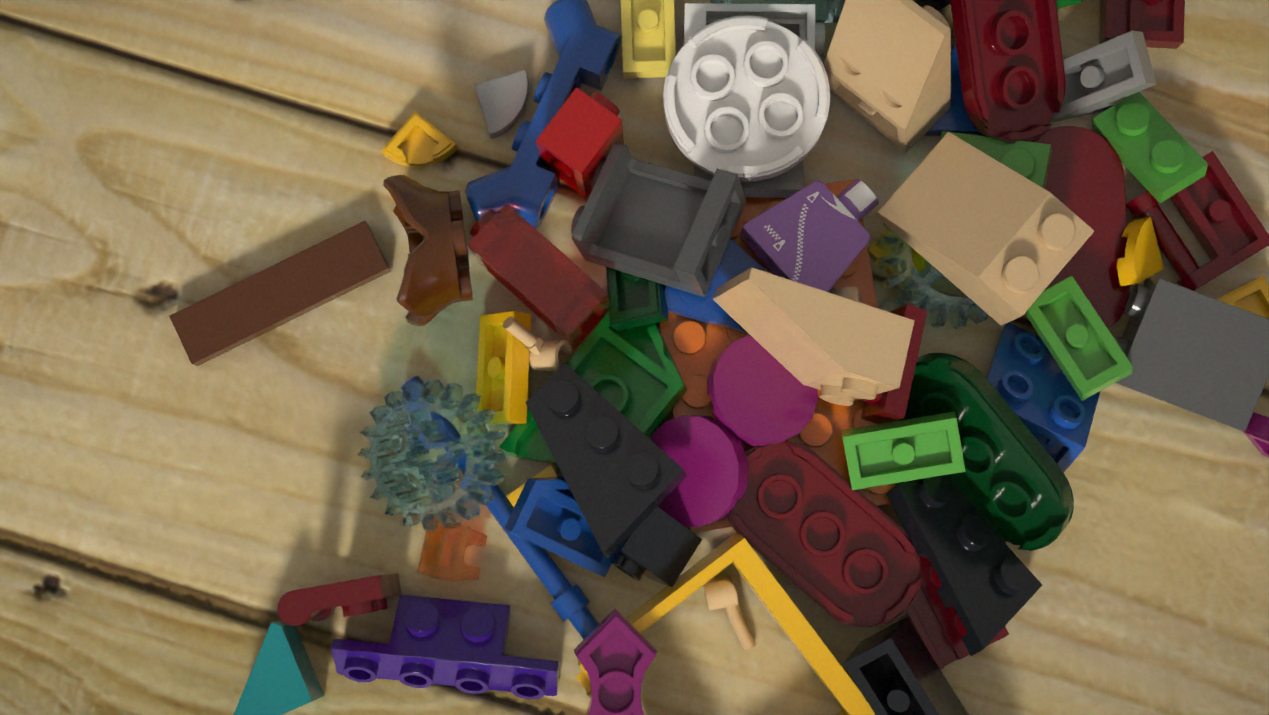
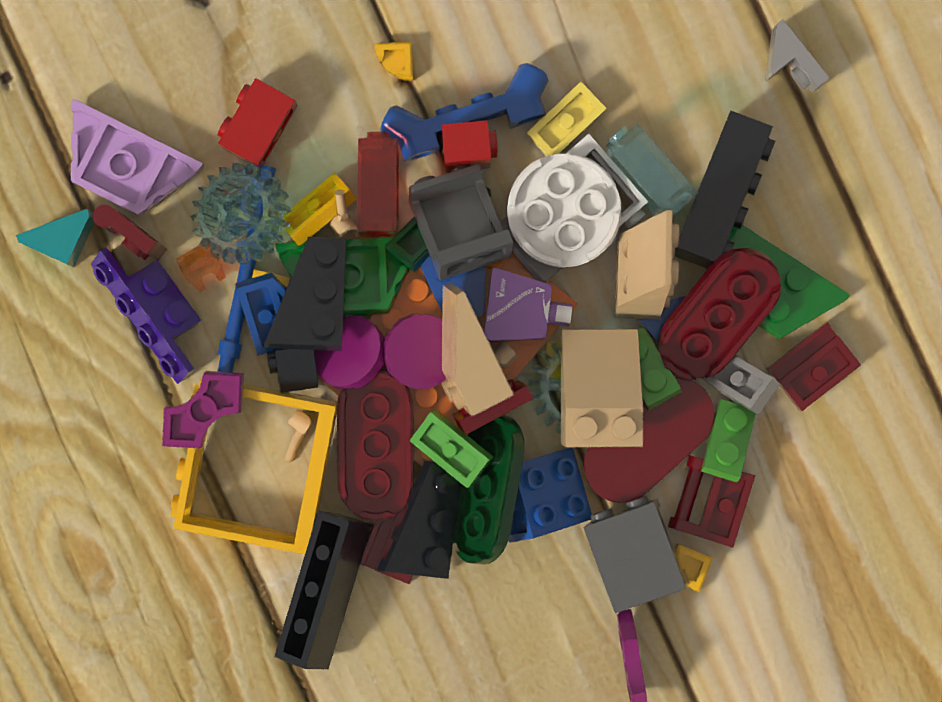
camera: 40 degrees right, 5 degrees up
reddish brown tile [169,221,391,366] -> none
reddish brown brick [383,174,473,326] -> none
light grey tile [475,69,529,139] -> none
bright green plate [1025,276,1134,401] -> none
yellow tile [1117,217,1164,286] -> none
none -> lavender wing [71,99,204,216]
none -> red brick [217,78,298,170]

